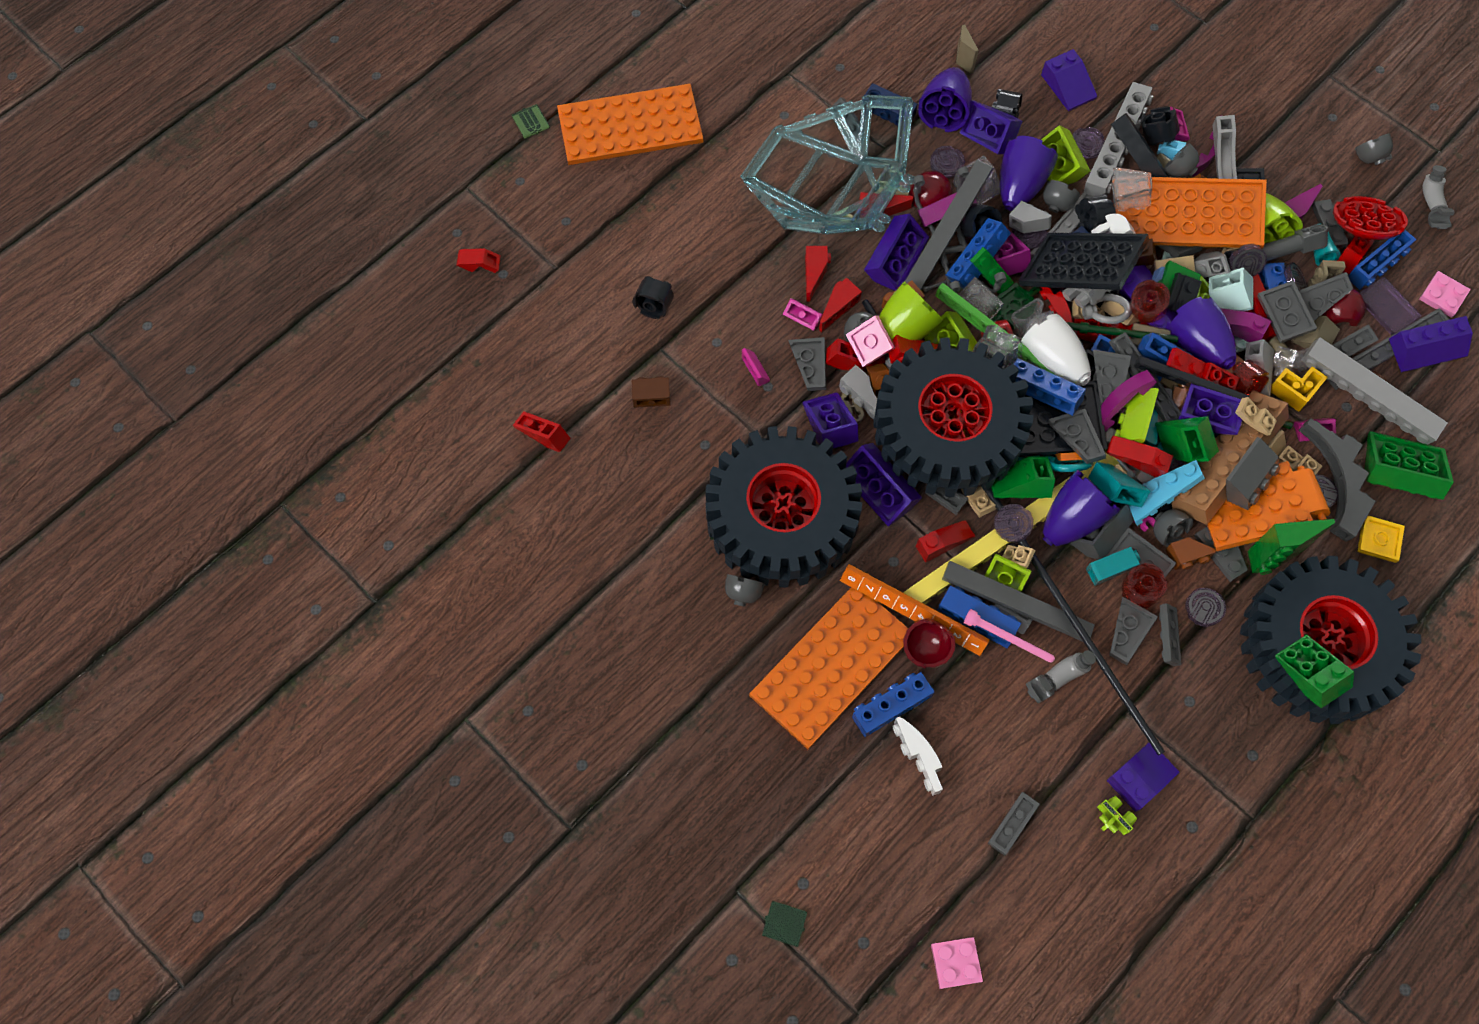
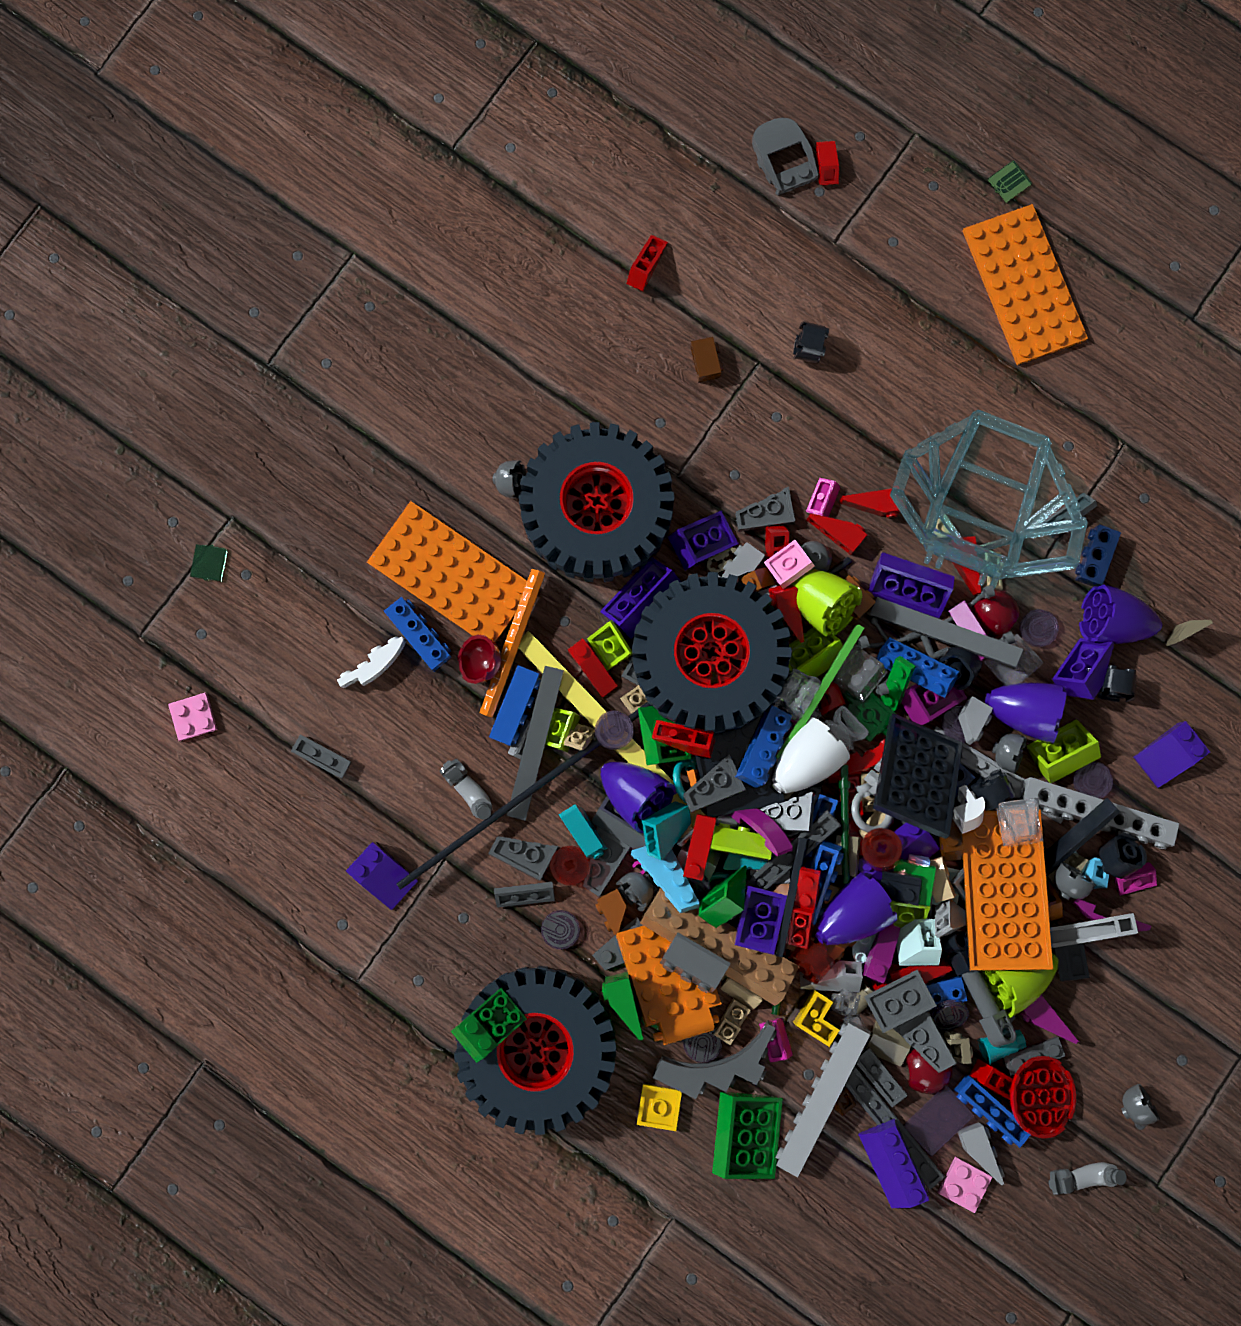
camera: 80 degrees right, 15 degrees up
dark pink slope [742,348,770,386] -> none
bright pink piece [963,609,1055,663] -> none
lime hips [1097,796,1137,835] -> none
clear purple tile [1229,244,1267,277] -> none
tan slope [1235,397,1277,436] -> none
none -> lime slope [587,620,632,671]
none -> red slope [652,720,715,758]
none -> dark grey slope [752,118,818,196]
none -> light grey slope [957,1122,1005,1185]

